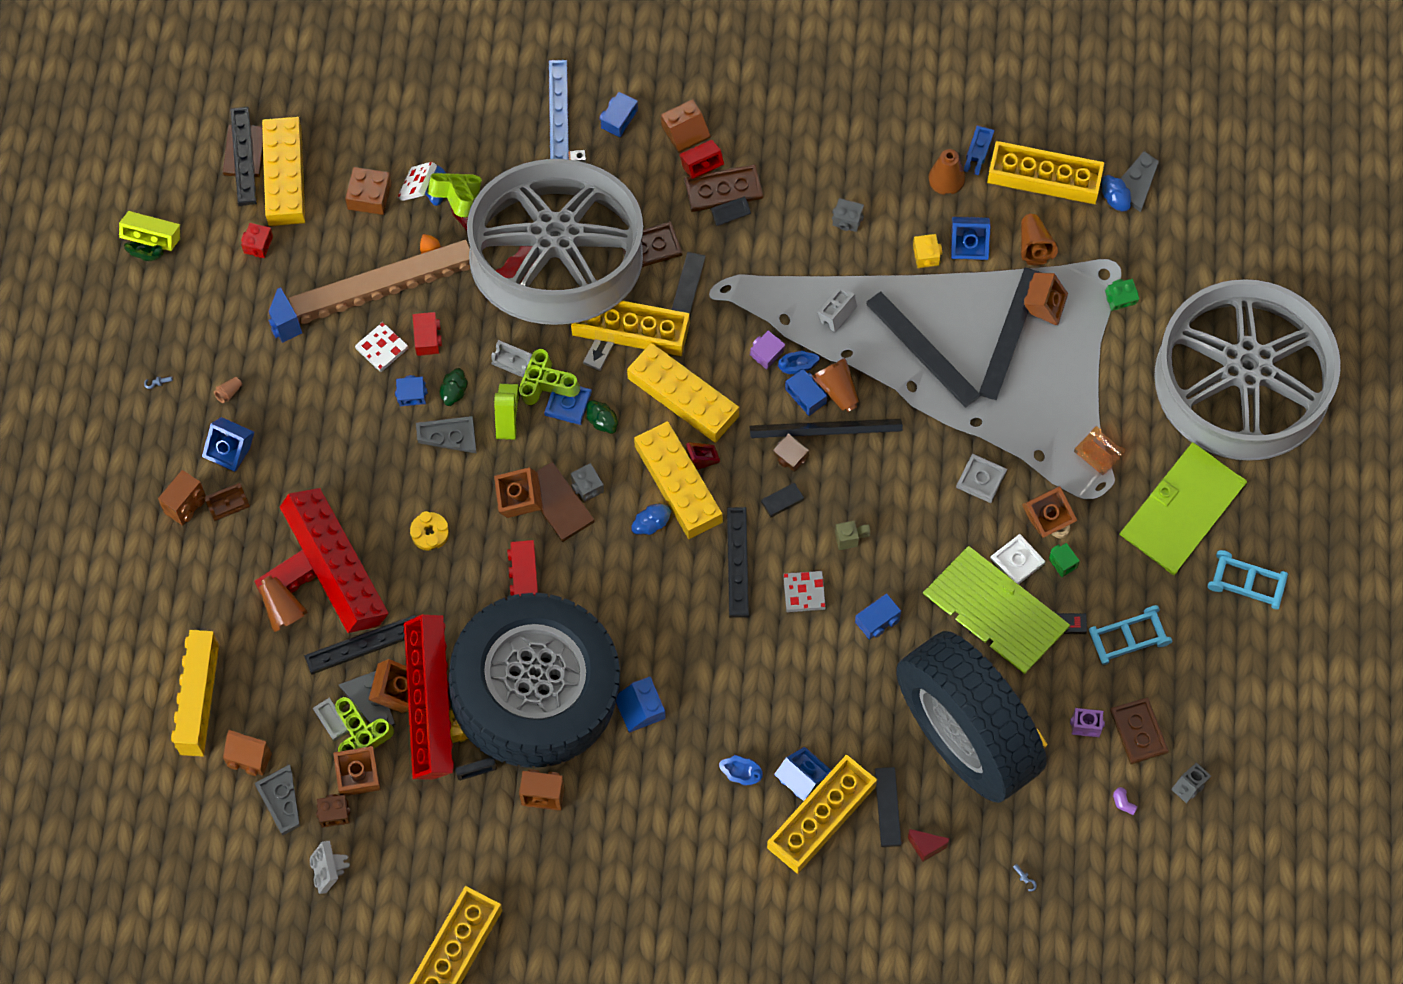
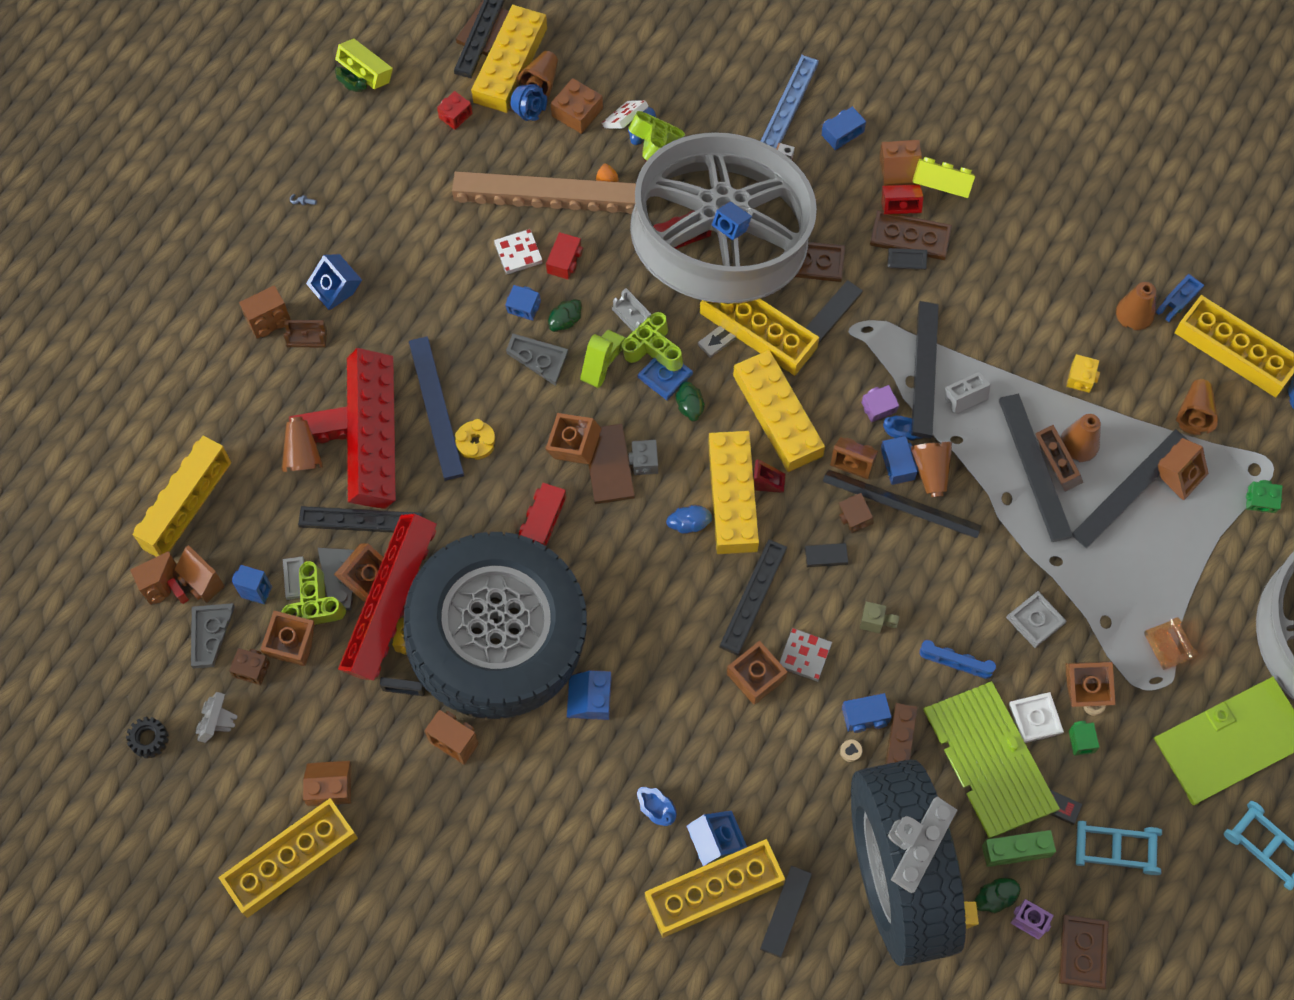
camera: 25 degrees right, 0 degrees up
nougat cone [214,377,242,403] -> none
blue slope [268,287,302,343] -> none
dark grey head [832,198,864,232] -> none
dark red slope [908,829,949,862] -> none
blue slope [951,217,990,260] -> none
none -> black tyre [126,717,169,759]
none -> dark orange slope [130,551,178,605]
none -> red tile [167,577,189,604]
none -> blue brick [232,565,272,605]
none -> dark orange slope [303,761,351,806]
none -> dark blue tile [409,336,464,481]
none -> blue cone [511,84,547,121]
none -> dark orange cone [516,51,558,98]
none -> blue head [712,201,752,240]
none -> dark orange brick [727,641,788,705]
none -> dark orange slope [830,437,878,479]
none -> tan tile [840,740,862,762]
none -> reddish brown brick [885,703,917,764]
none -> light grey plate [888,797,957,893]
none -> black tile [911,301,939,439]
none -> neon yellow brick [912,157,975,198]
none -> blue plate [919,640,996,679]
none -> dark green arm [974,878,1021,914]
none -> bright green brick [982,830,1056,867]
none -> reddish brown brick [1035,425,1083,492]
none -> dark orange cone [1060,414,1101,462]

